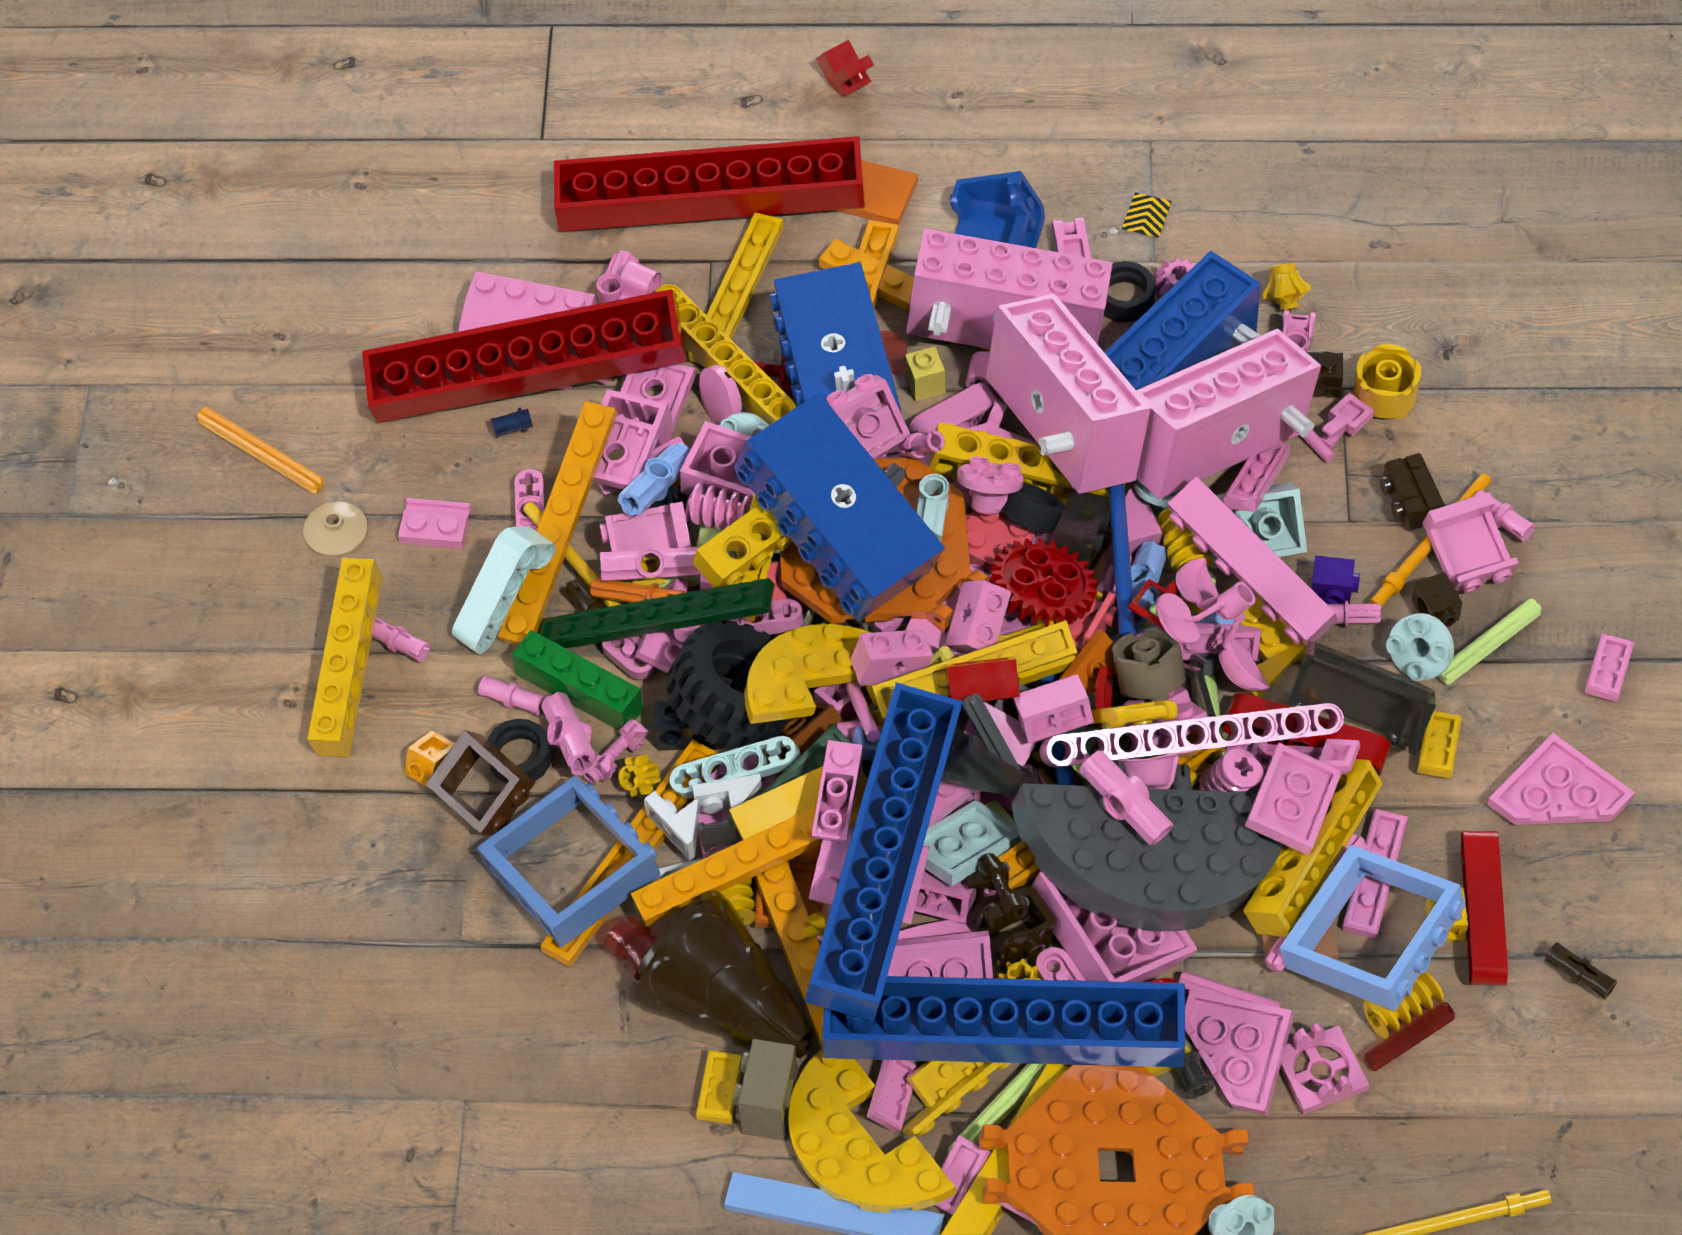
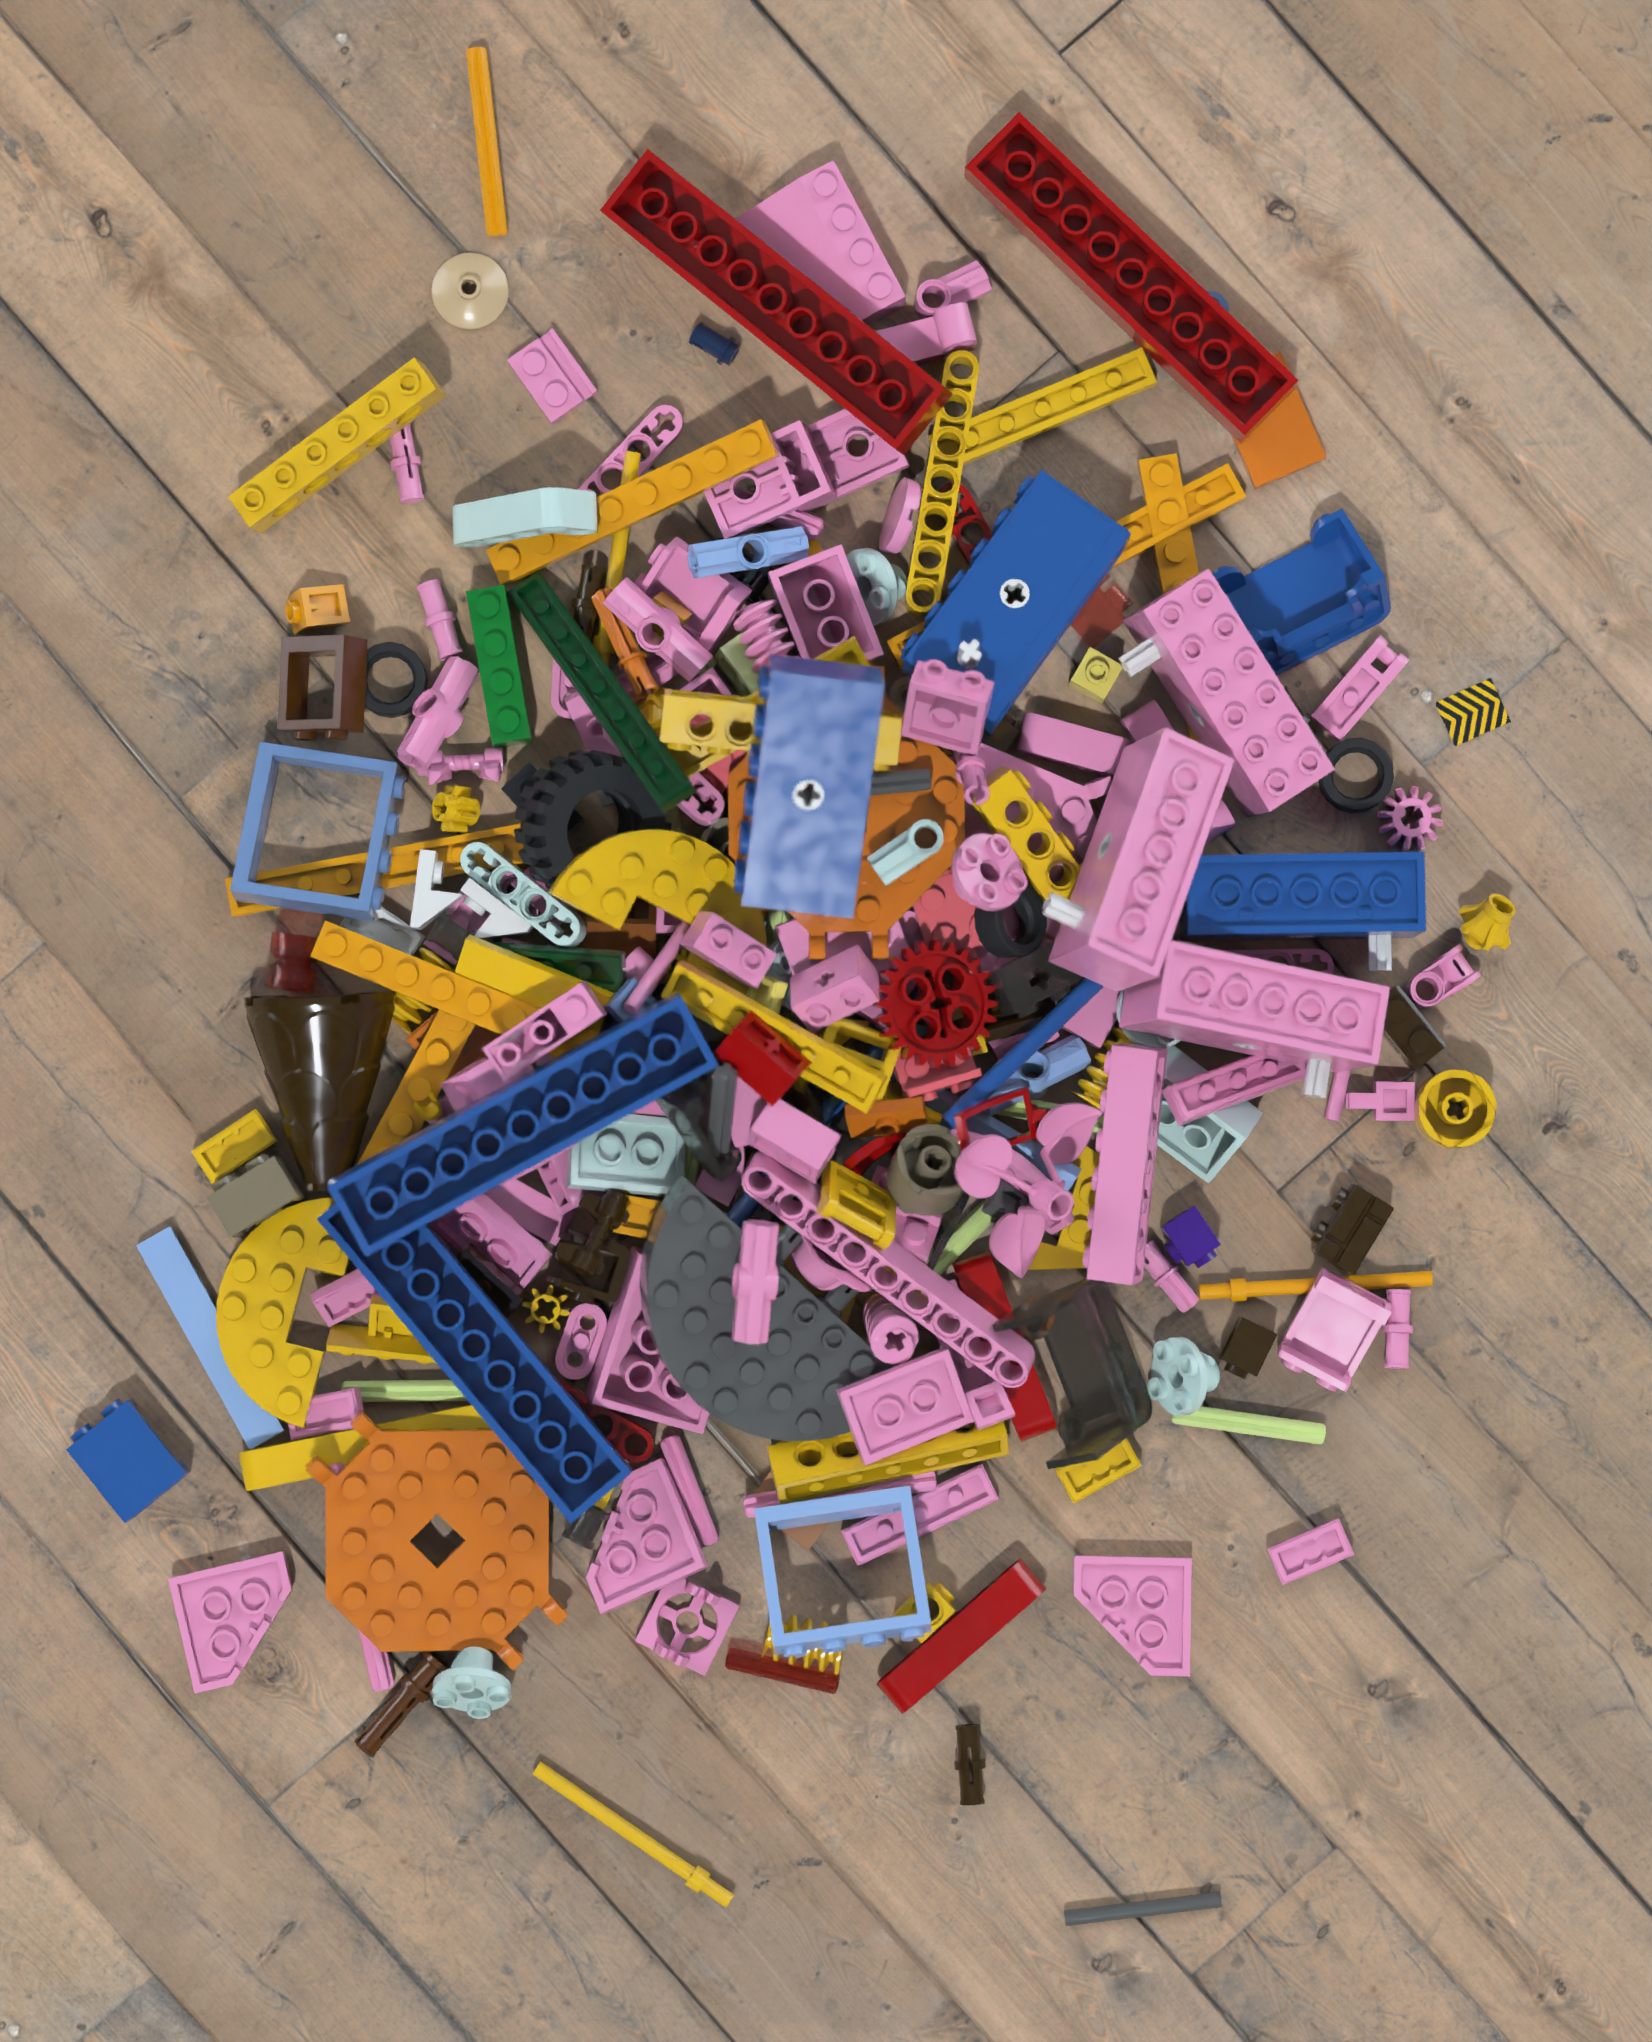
camera: 40 degrees right, 30 degrees up
red brick [816,40,874,96] -> none

